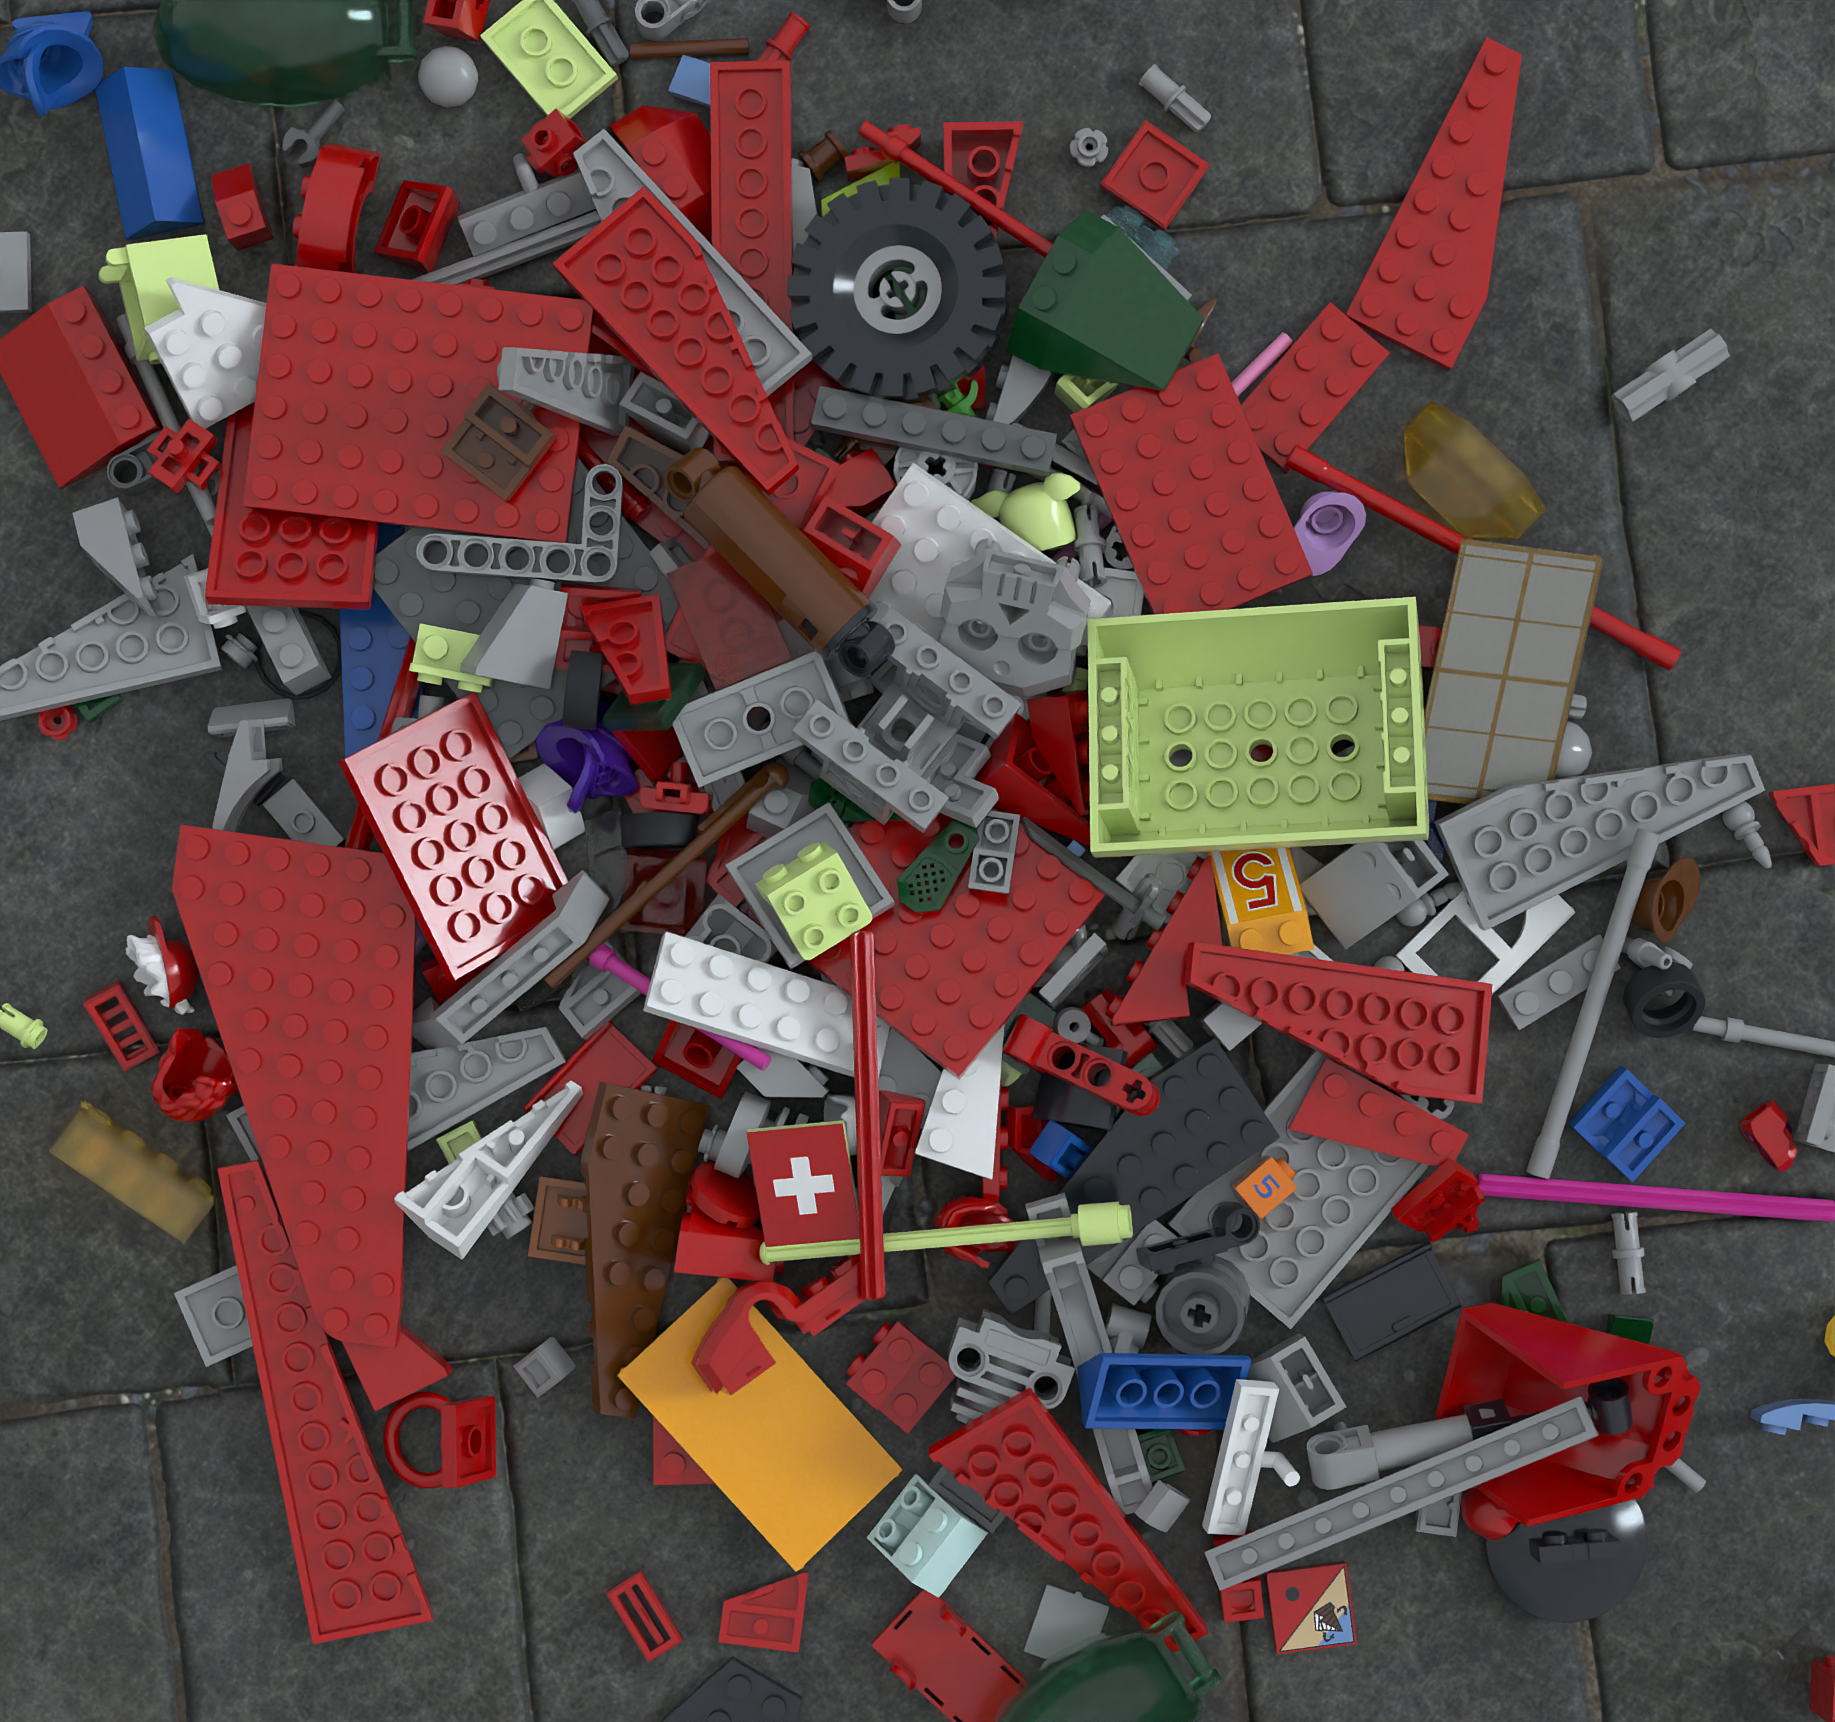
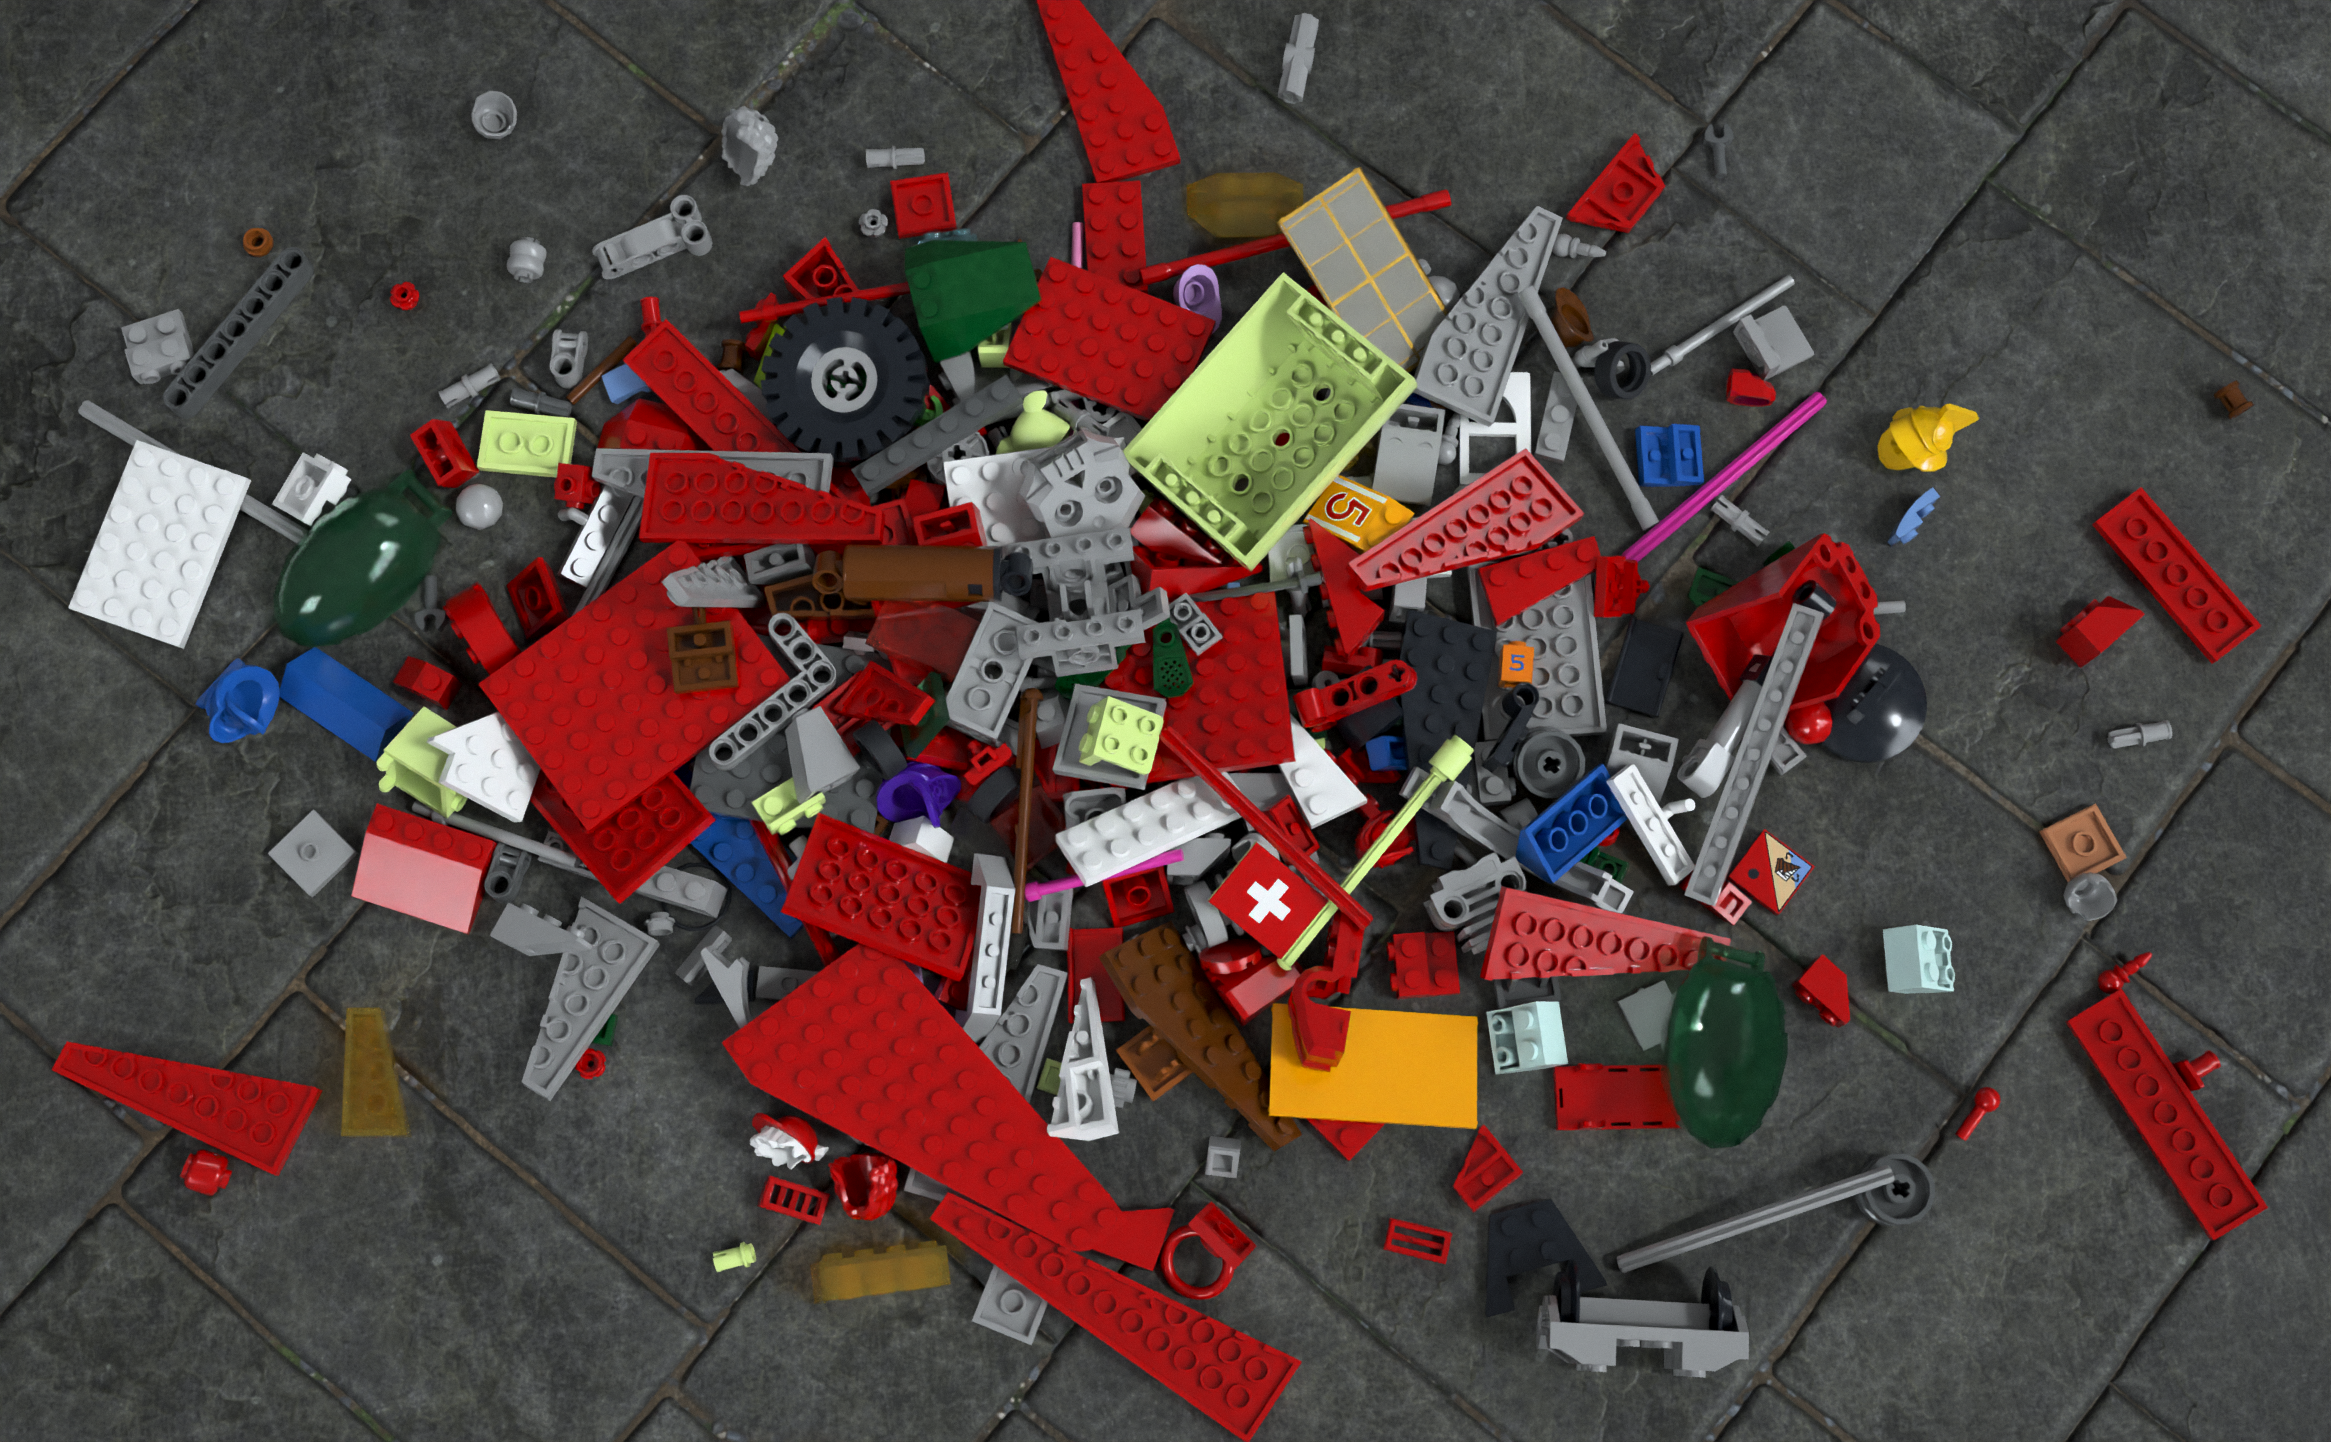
camera: 40 degrees left, 10 degrees down
red piece [147,419,222,493] -> none
white bracket [184,568,247,628] -> none
light grey slope [1135,1480,1191,1532] -> none

